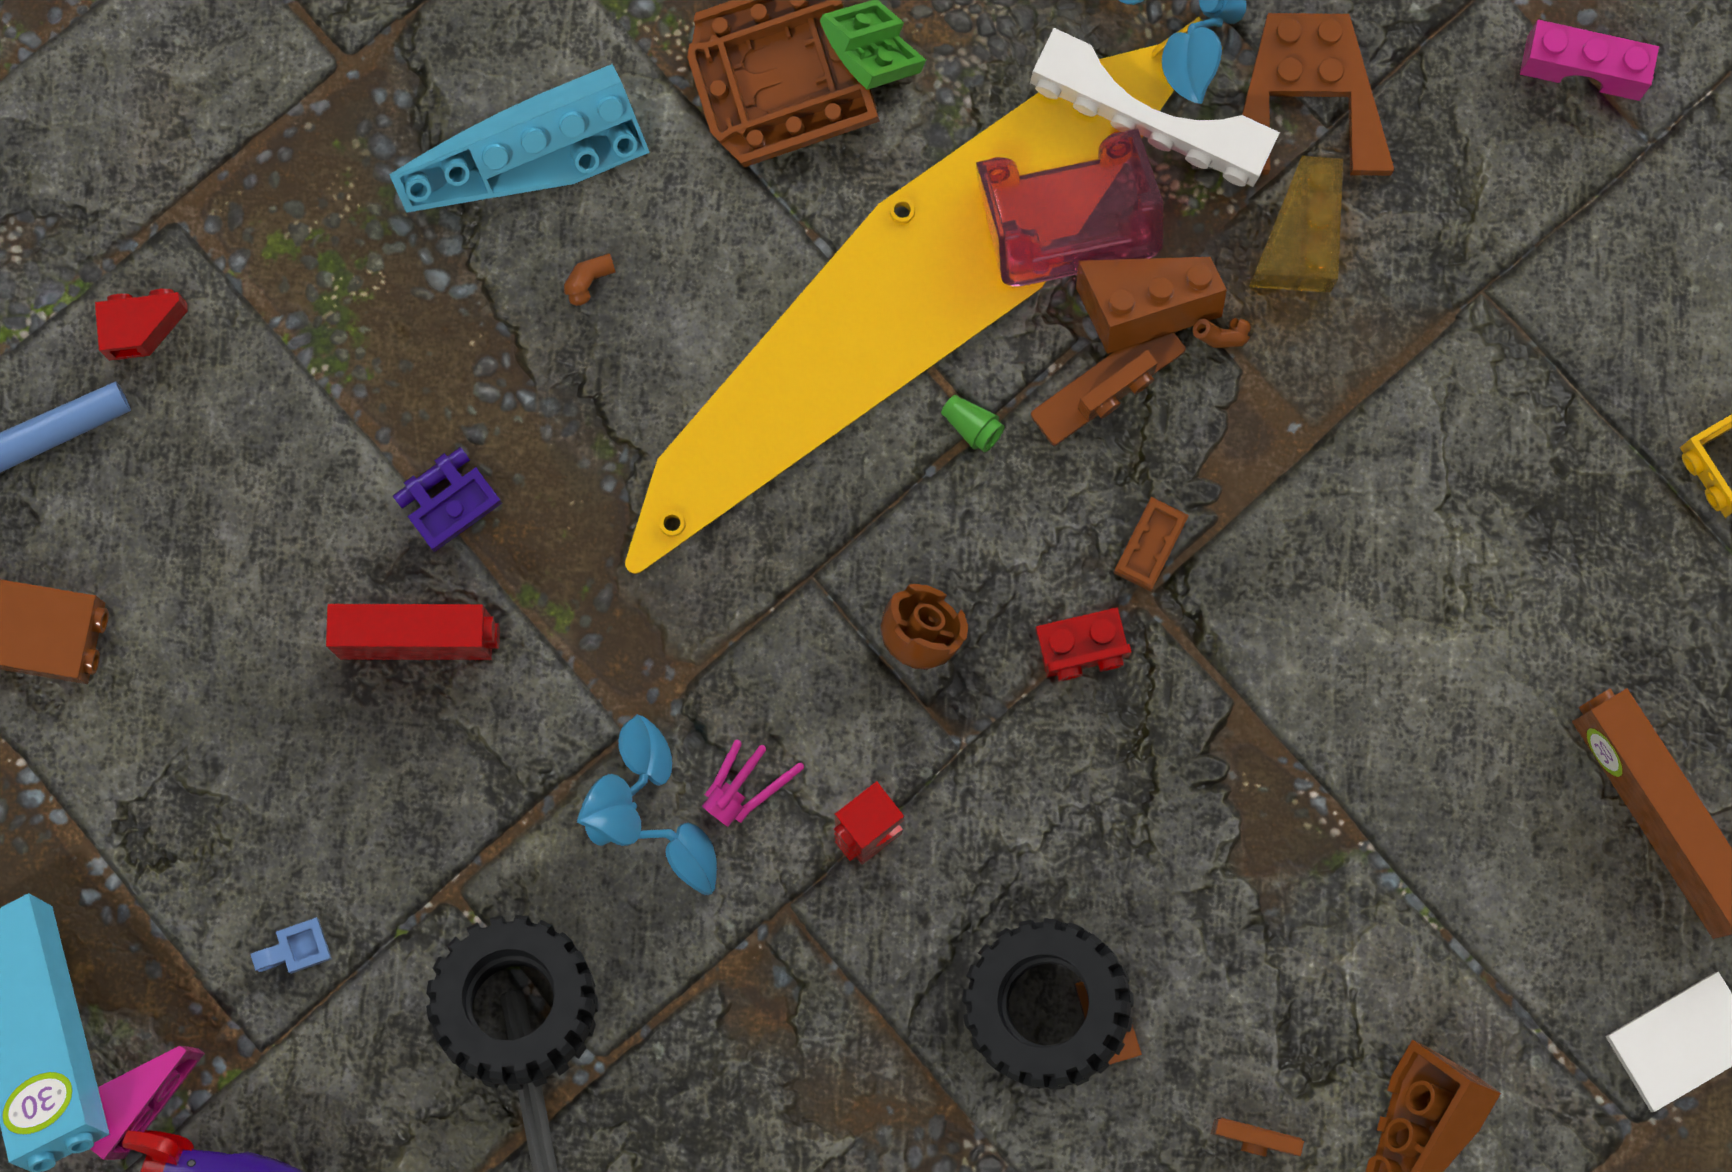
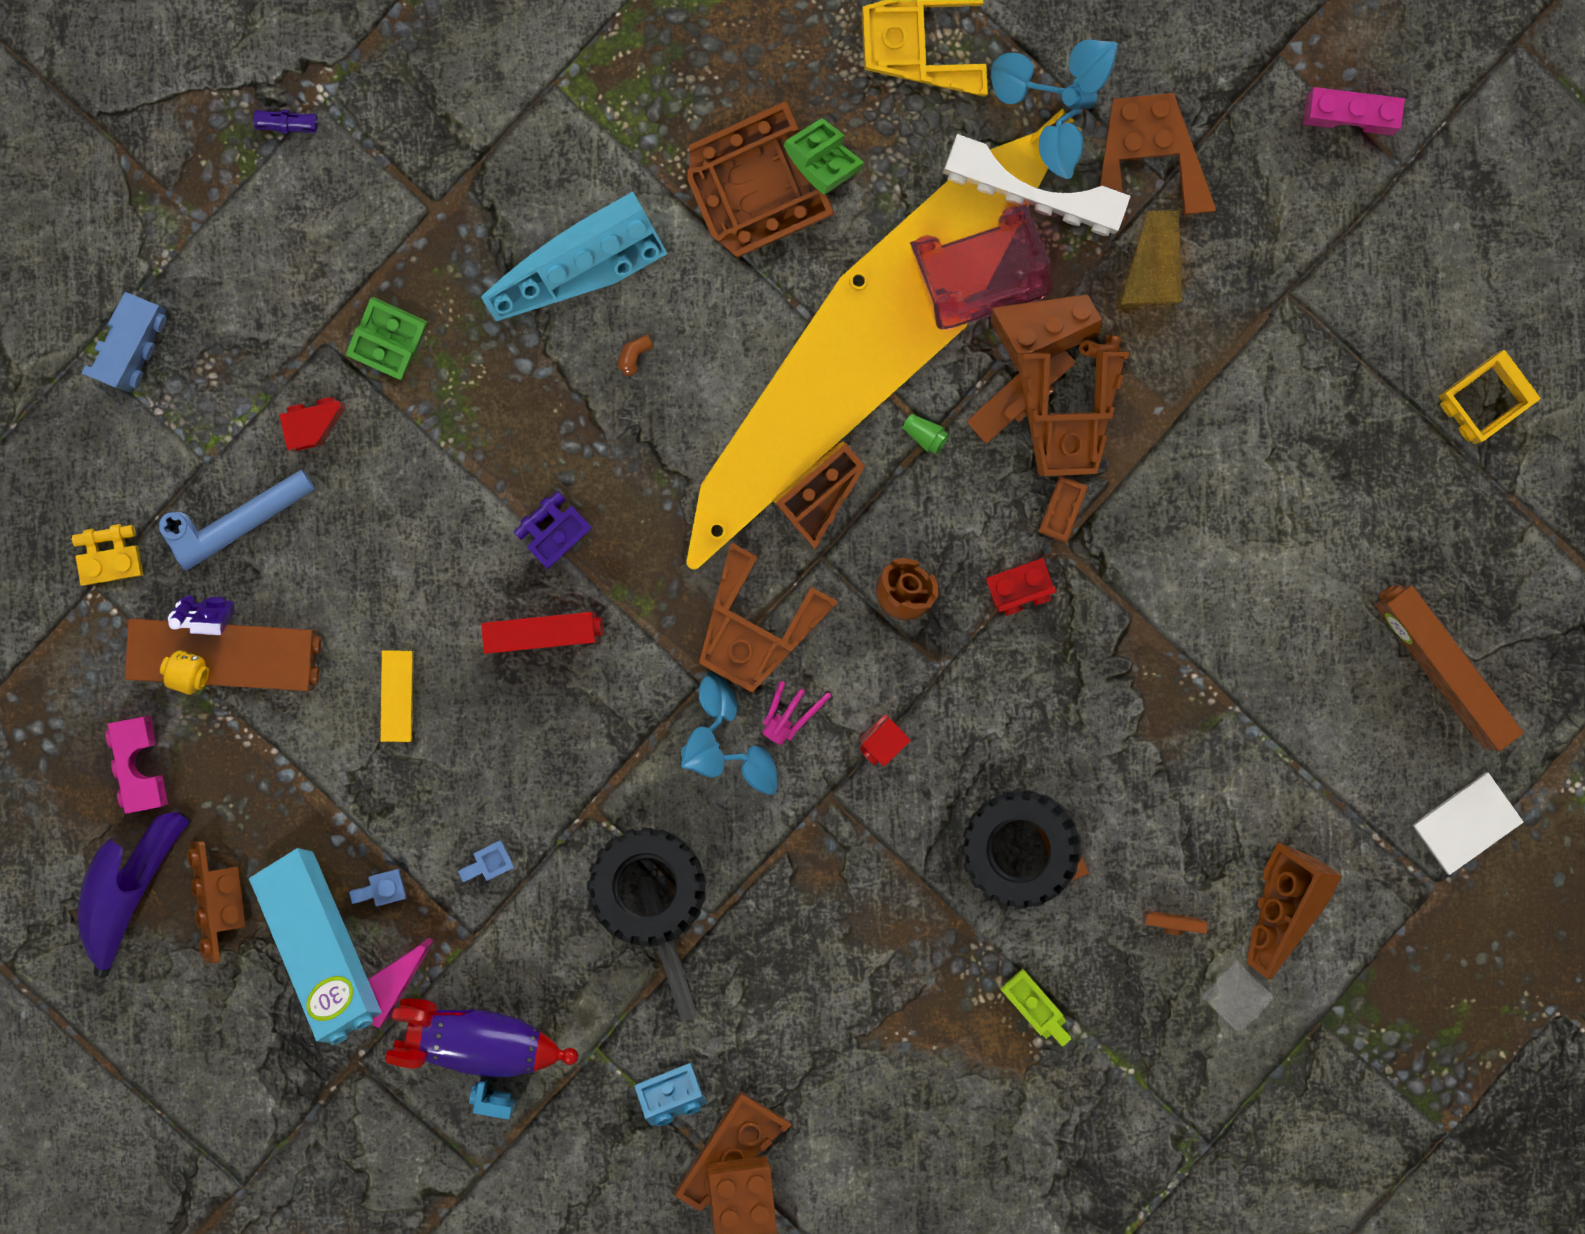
camera: 15 degrees left, 10 degrees up
none -> bright green slope [346,297,428,380]
none -> medium blue plate [349,868,407,906]
none -> yellow tile [380,650,414,742]
none -> dark orange wing [699,542,838,693]
none -> dark orange wedge [772,441,865,549]
none -> dark orange wing [1017,351,1129,476]

